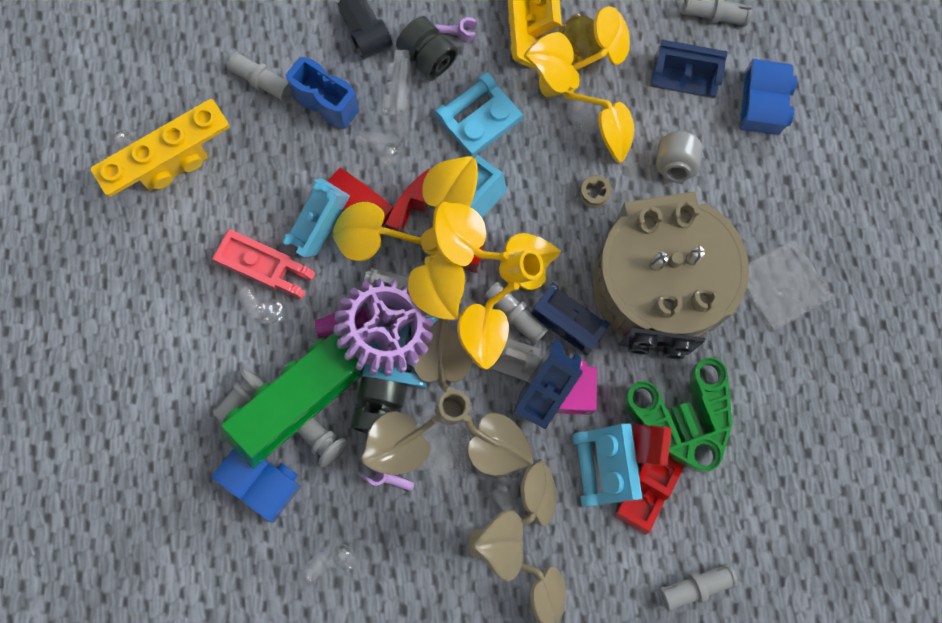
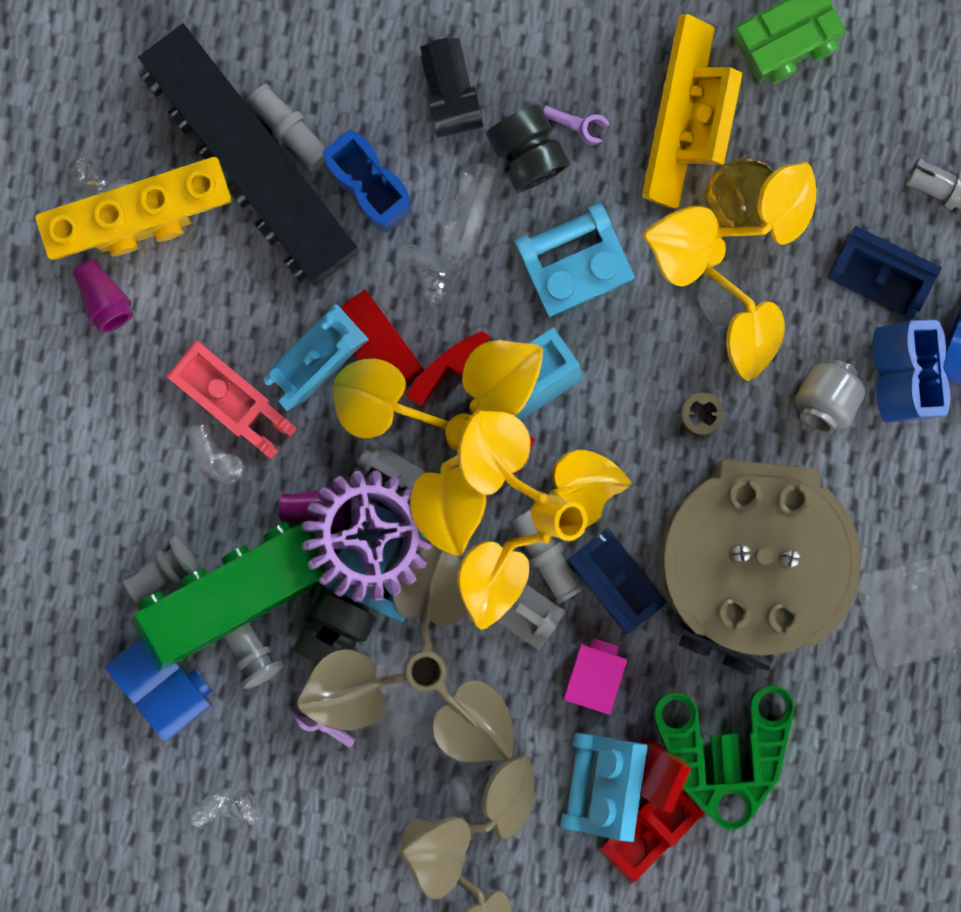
camera: 20 degrees right, 10 degrees up
dark blue hinge [514,339,583,430] -> none
none -> magenta cone [72,259,133,333]
none -> black brick [138,23,359,287]
none -> blue brick [872,320,950,423]

